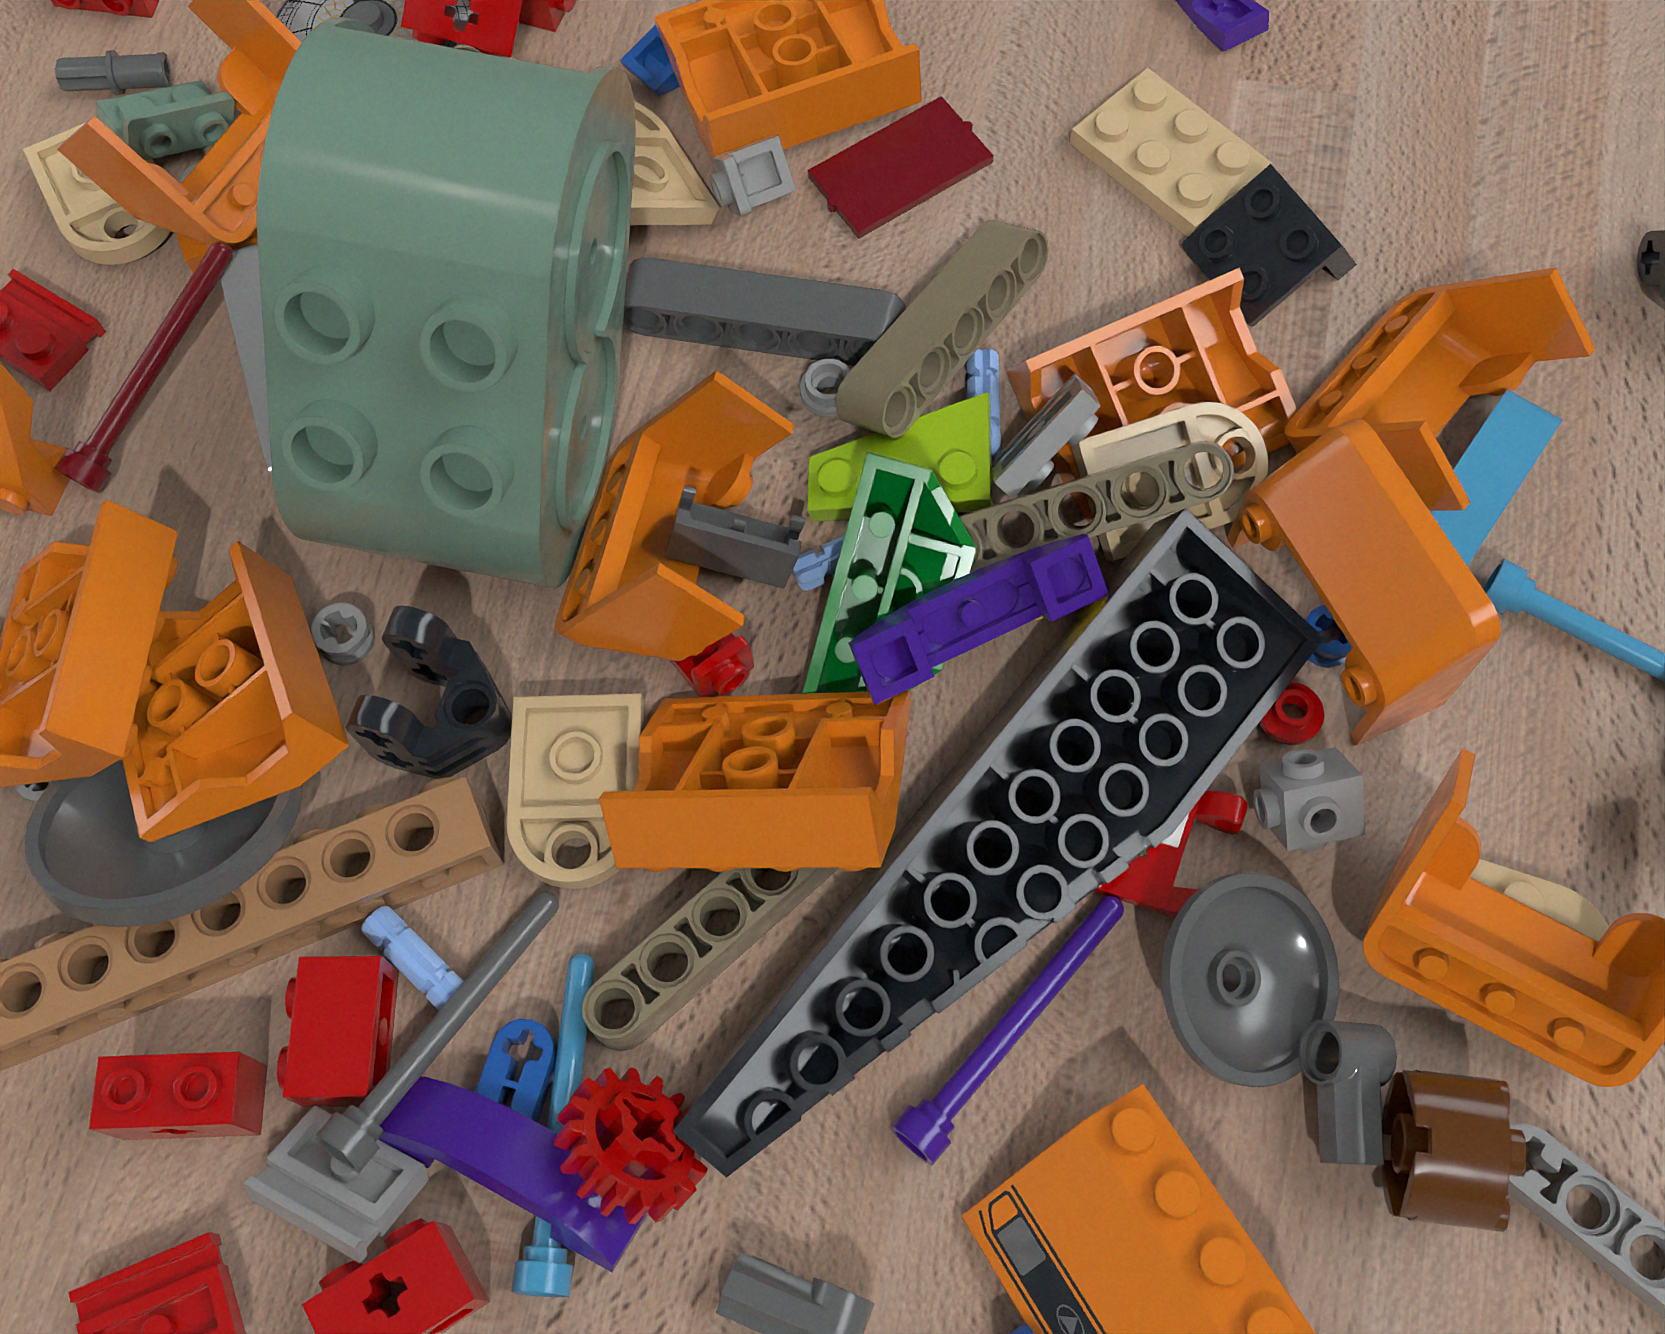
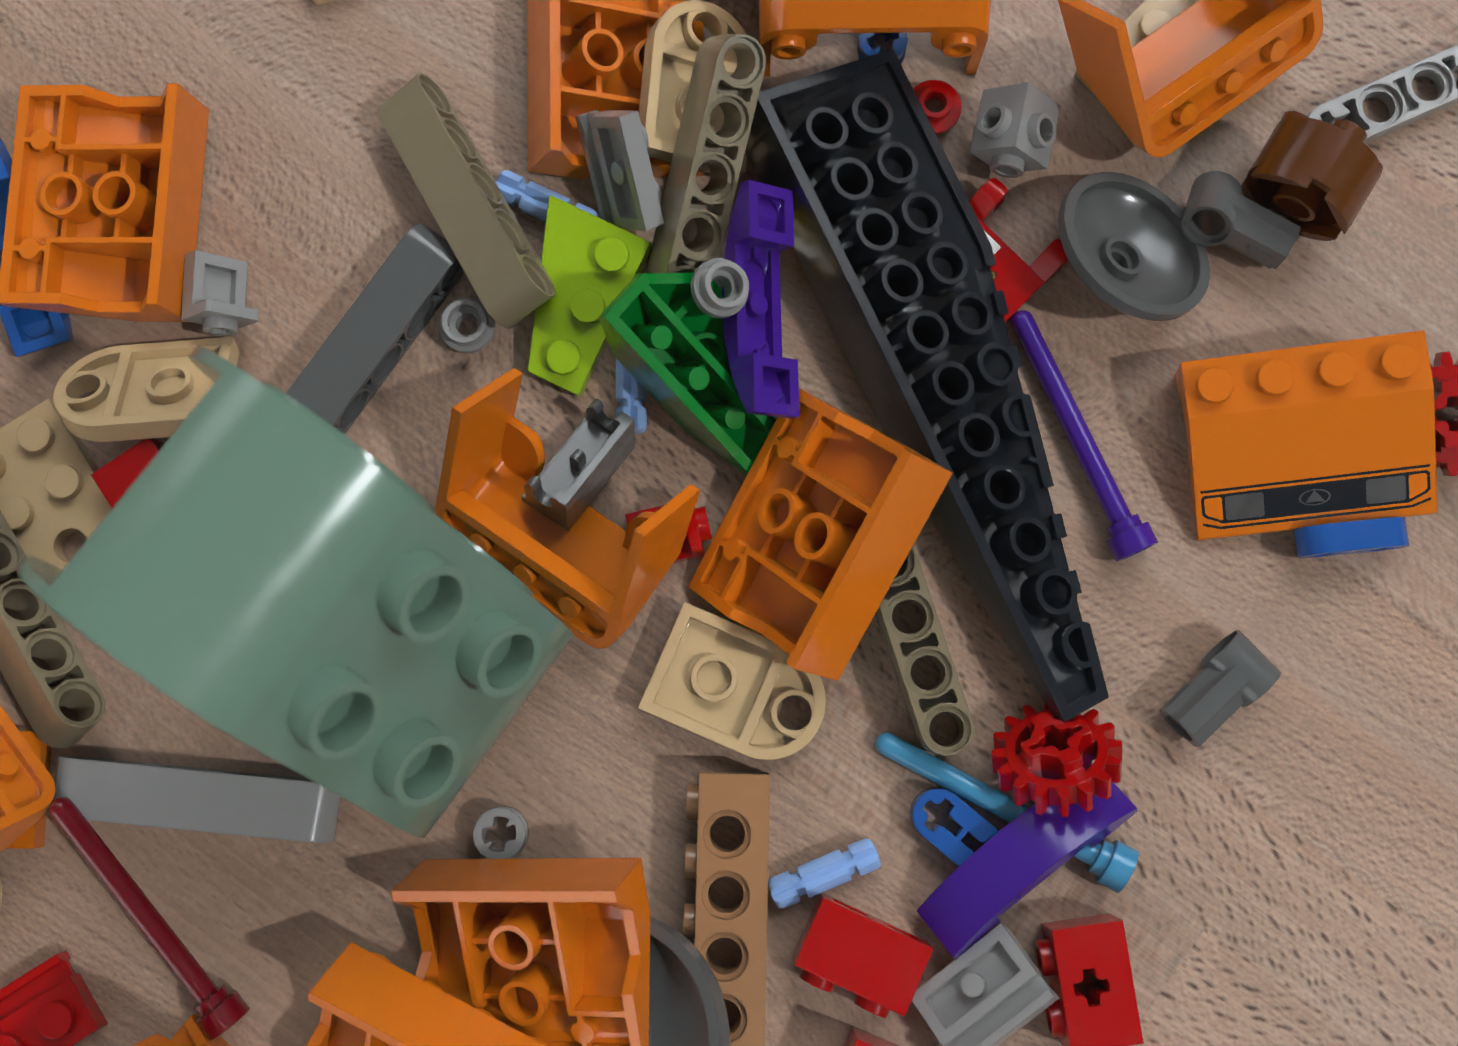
camera: 65 degrees left, 15 degrees up
dark grey piece [315,891,559,1173] -> none
black piece [345,606,512,779] -> none
dark red piece [808,96,994,239] -> none
none -> light grey plate [691,258,749,318]

